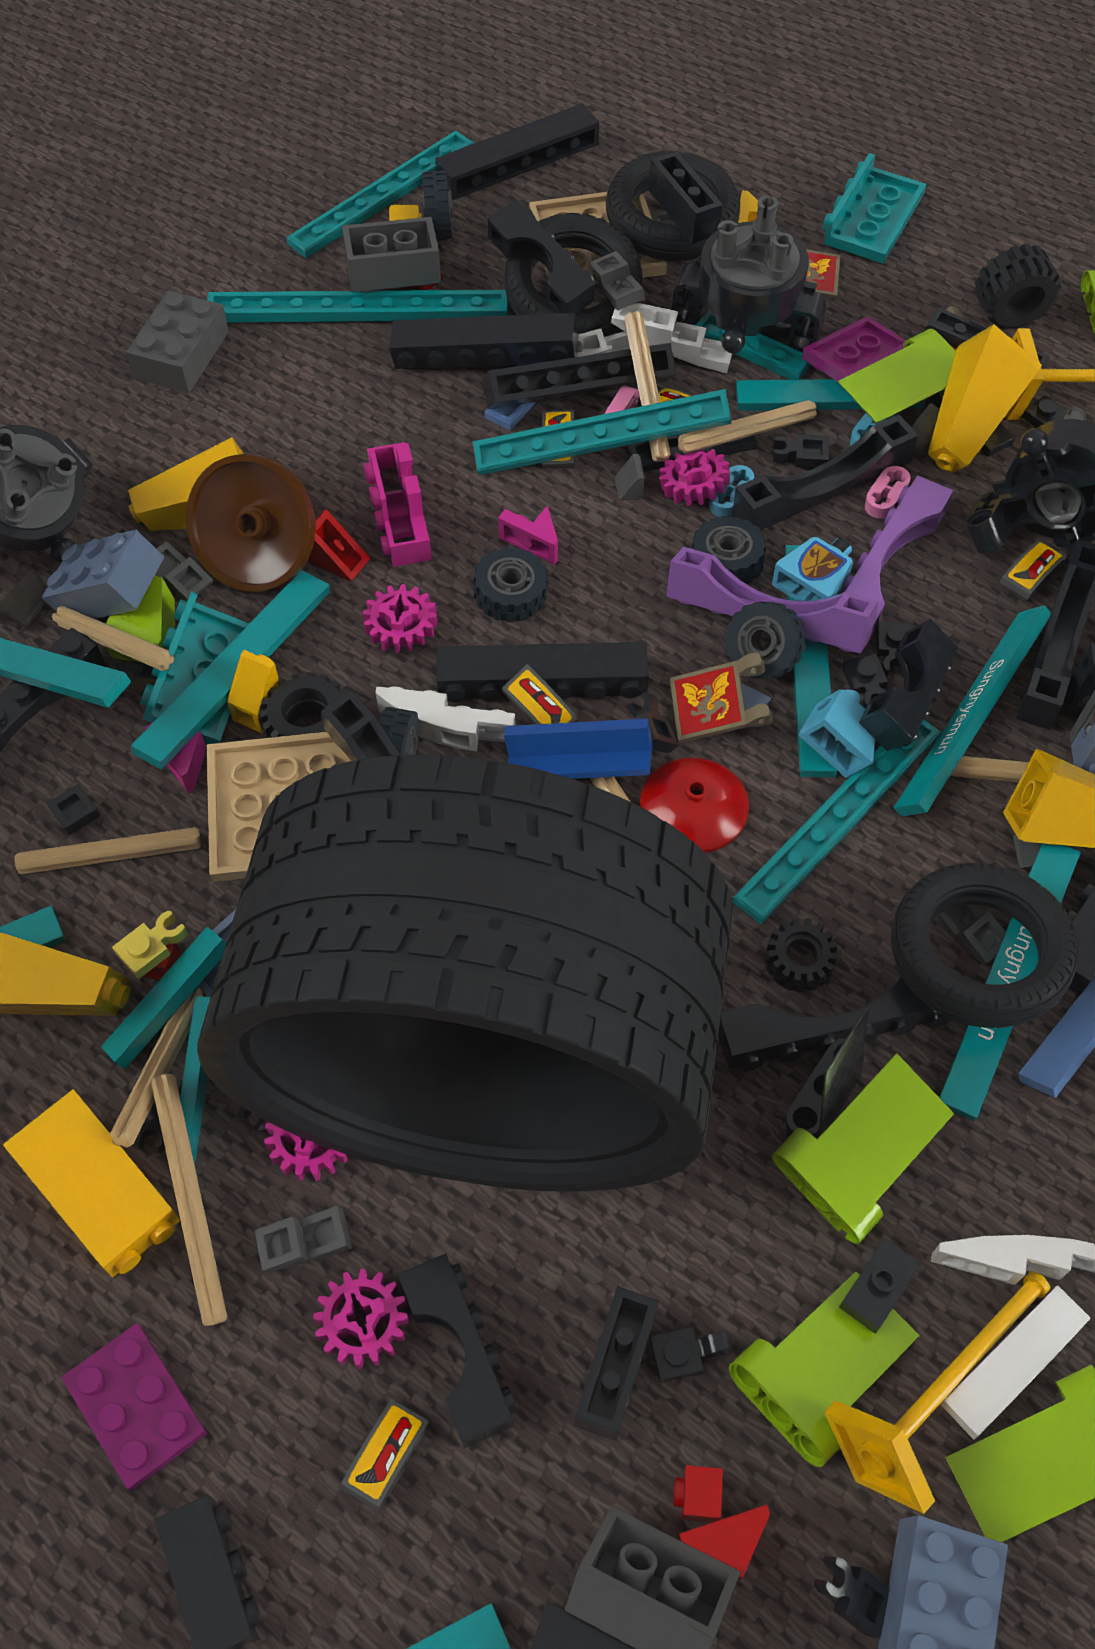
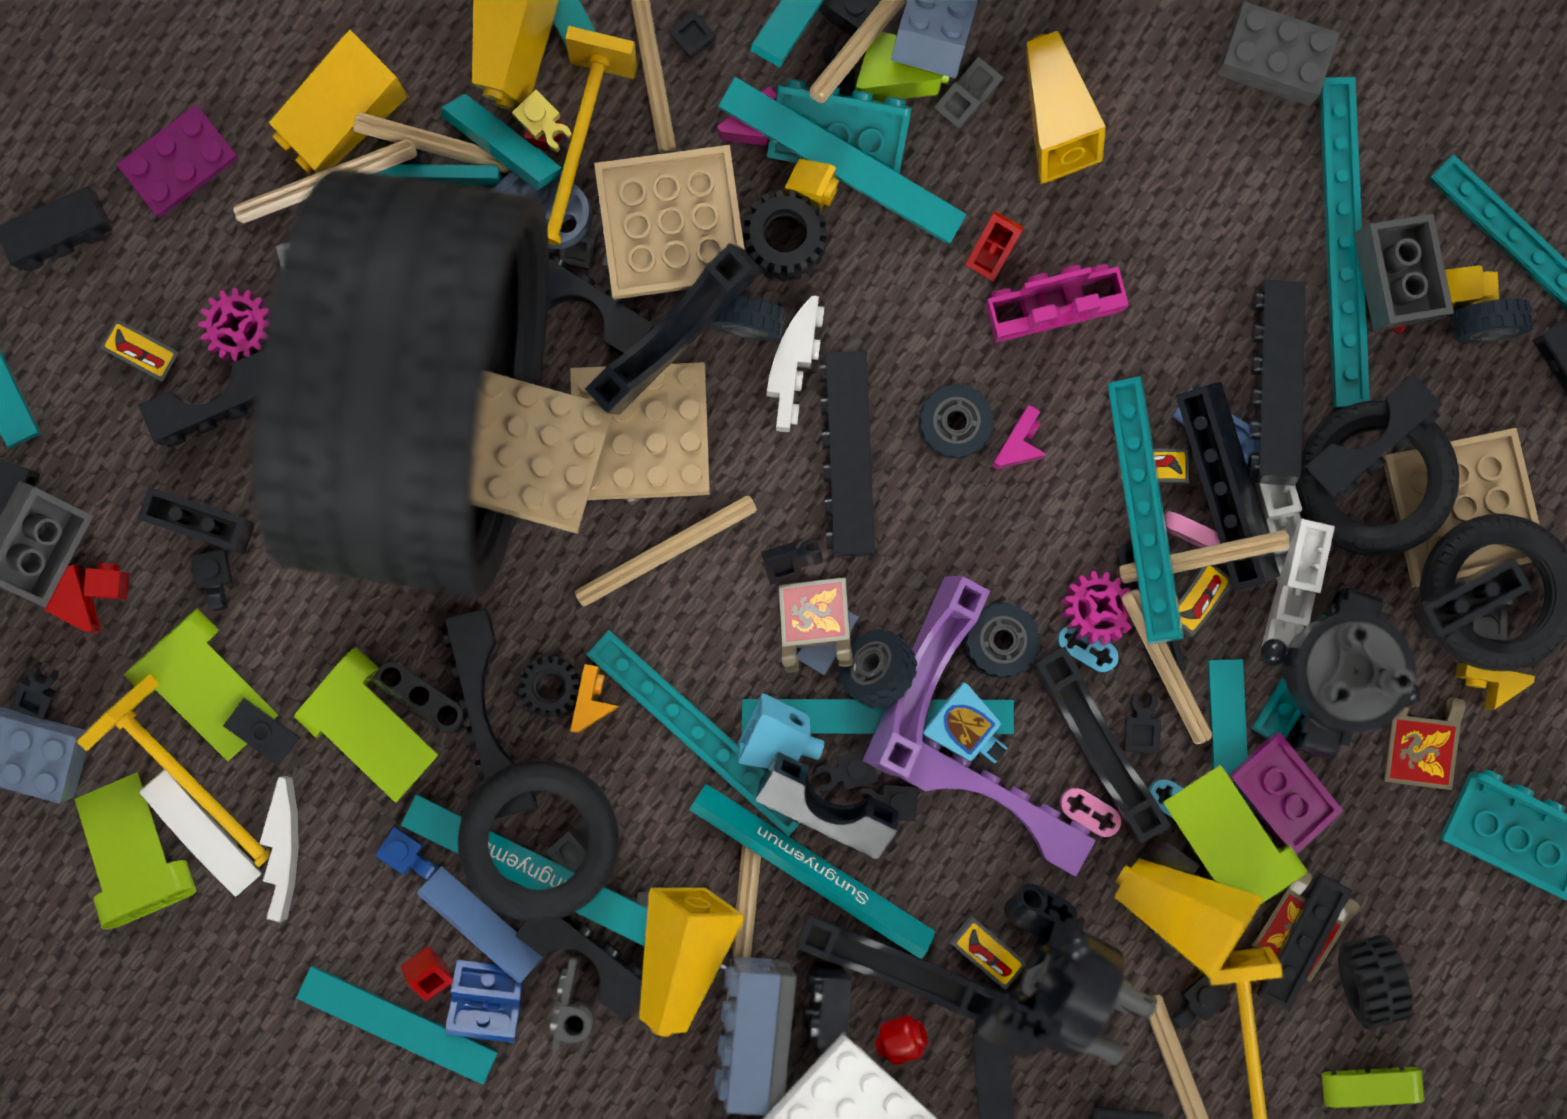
camera: 85 degrees right, 25 degrees up
reddish brown dish [186,454,316,592] -> none
dark pink gear [362,584,438,653] -> none
slope [502,664,577,725] -> none
blue panel [504,718,653,779] -> none
dark grey slope [589,251,645,311] -> none
dark grey slope [615,454,645,501] -> none
red dish [640,757,749,853] -> none
none -> blue plate [375,827,439,879]
none -> yellow tile [547,26,637,246]
none -> light orange slope [570,664,620,733]

